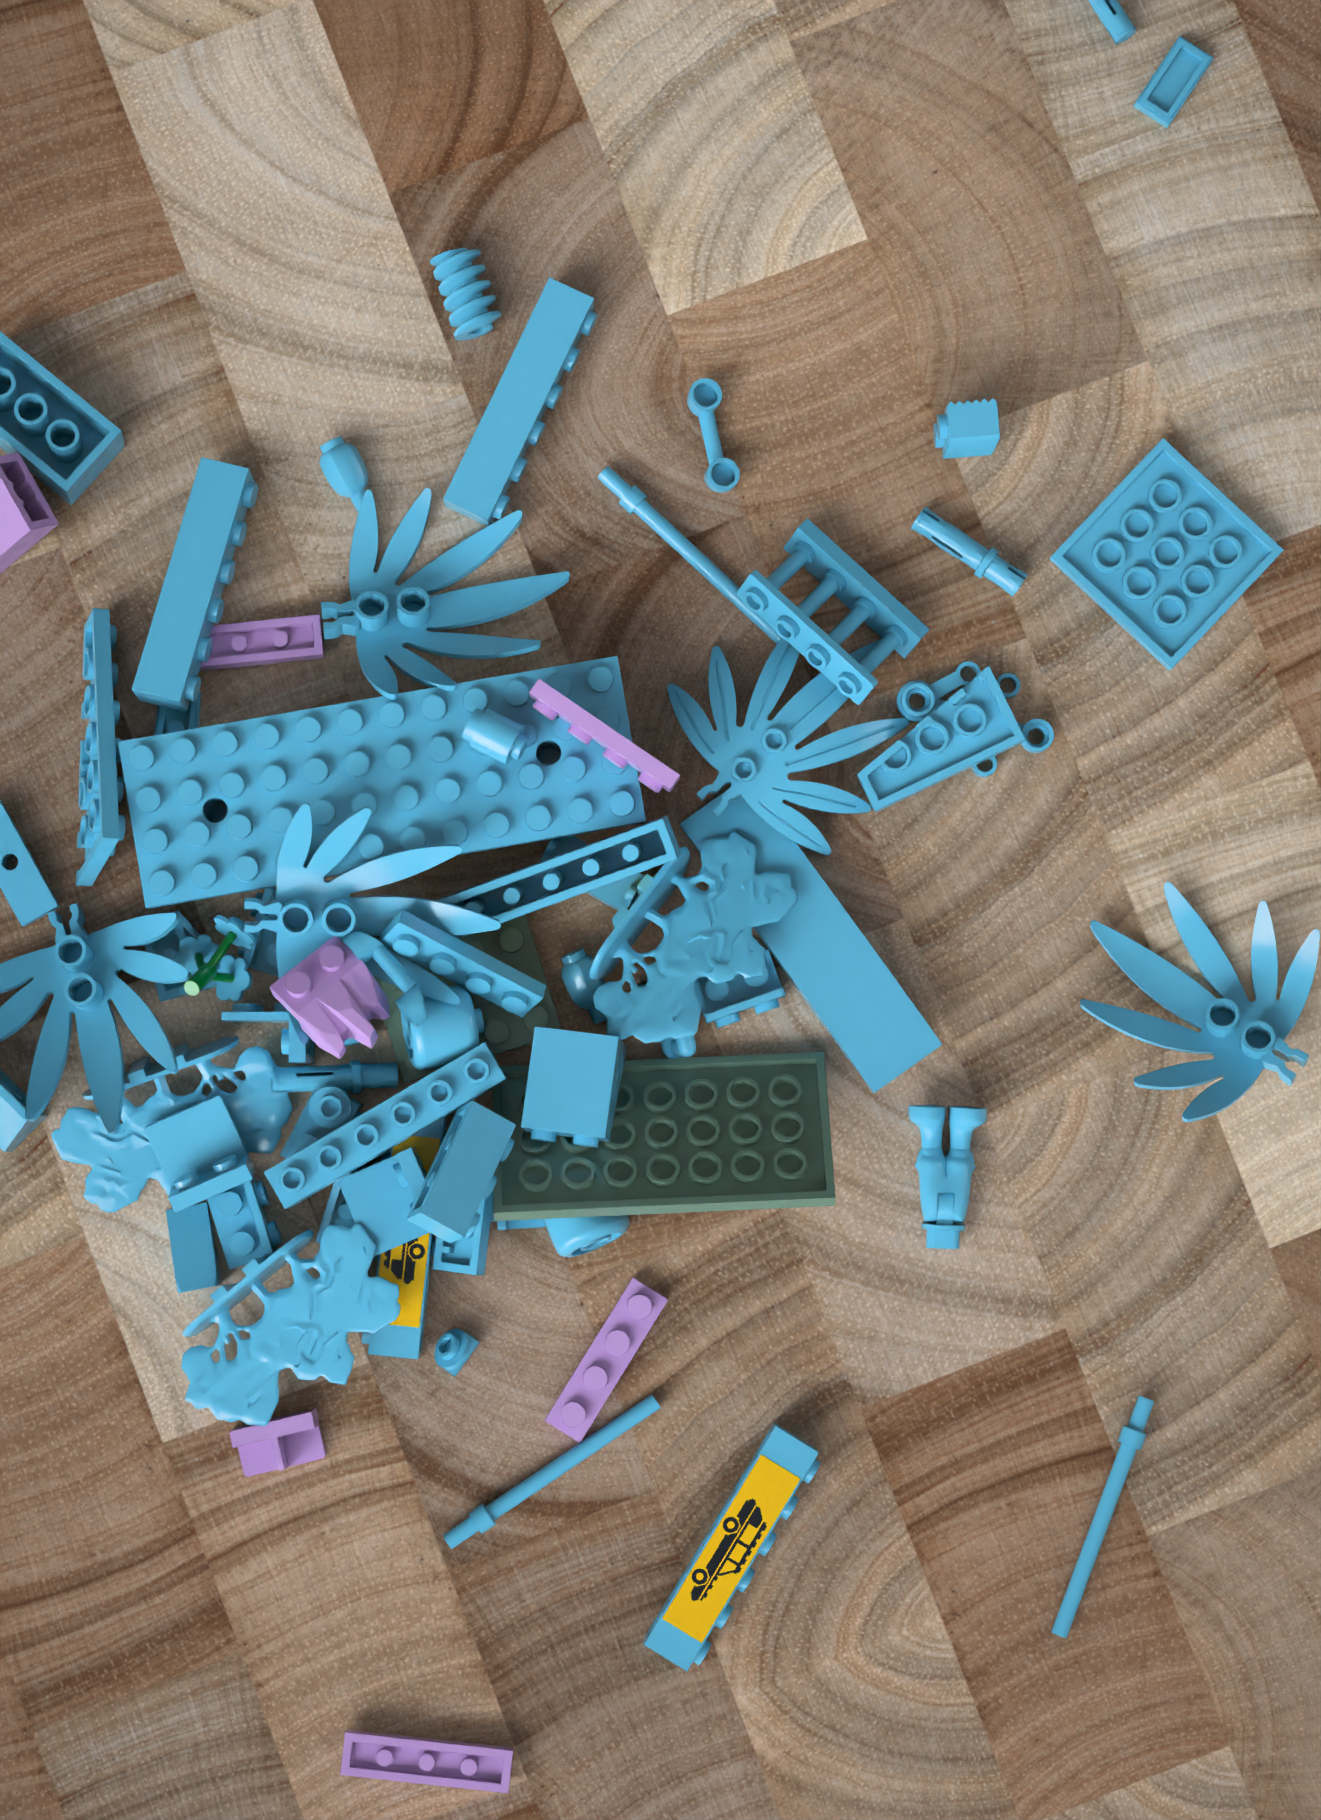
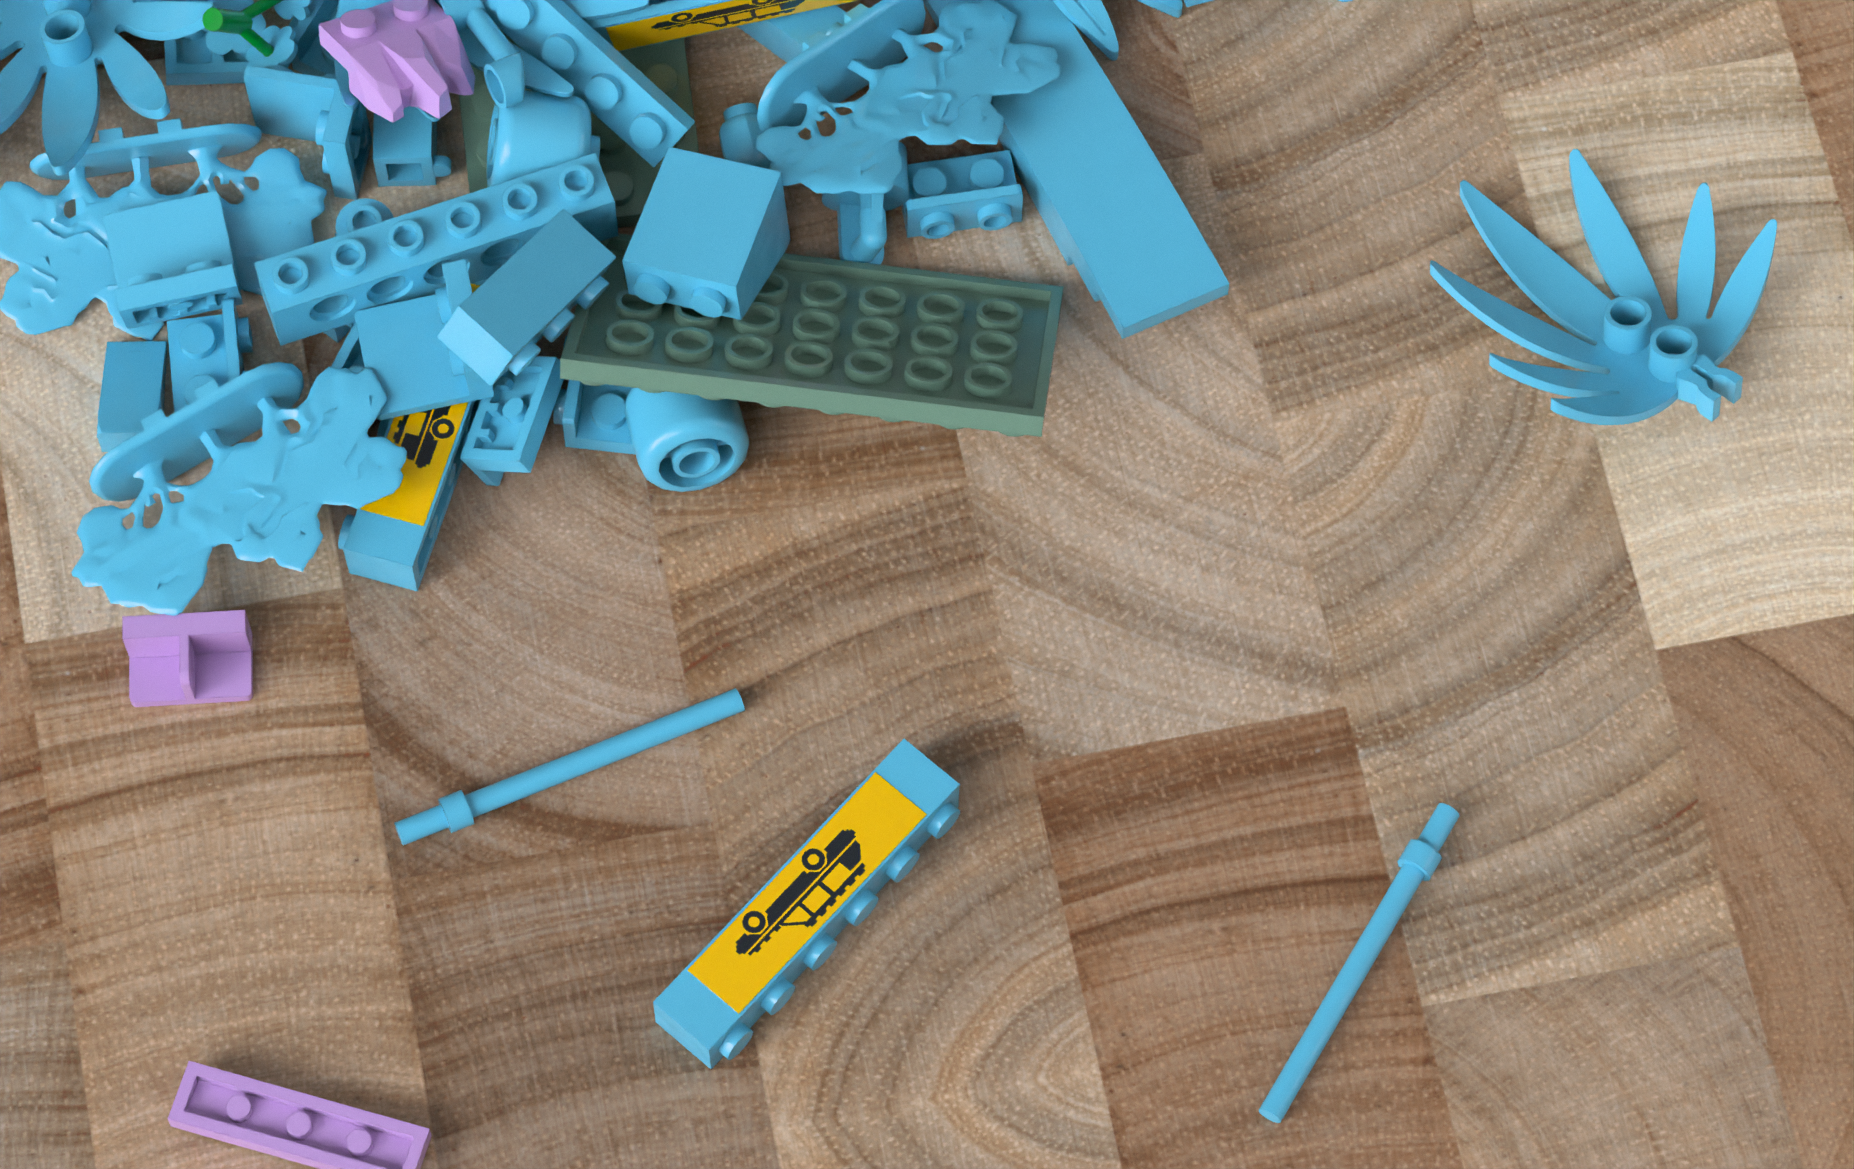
camera: 10 degrees right, 20 degrees down
medium azure pin [270,1060,398,1094] -> none
medium azure plate [434,1329,480,1377] -> none
lavender plate [545,1277,668,1443] -> none
medium azure piece [908,1105,987,1249] -> none

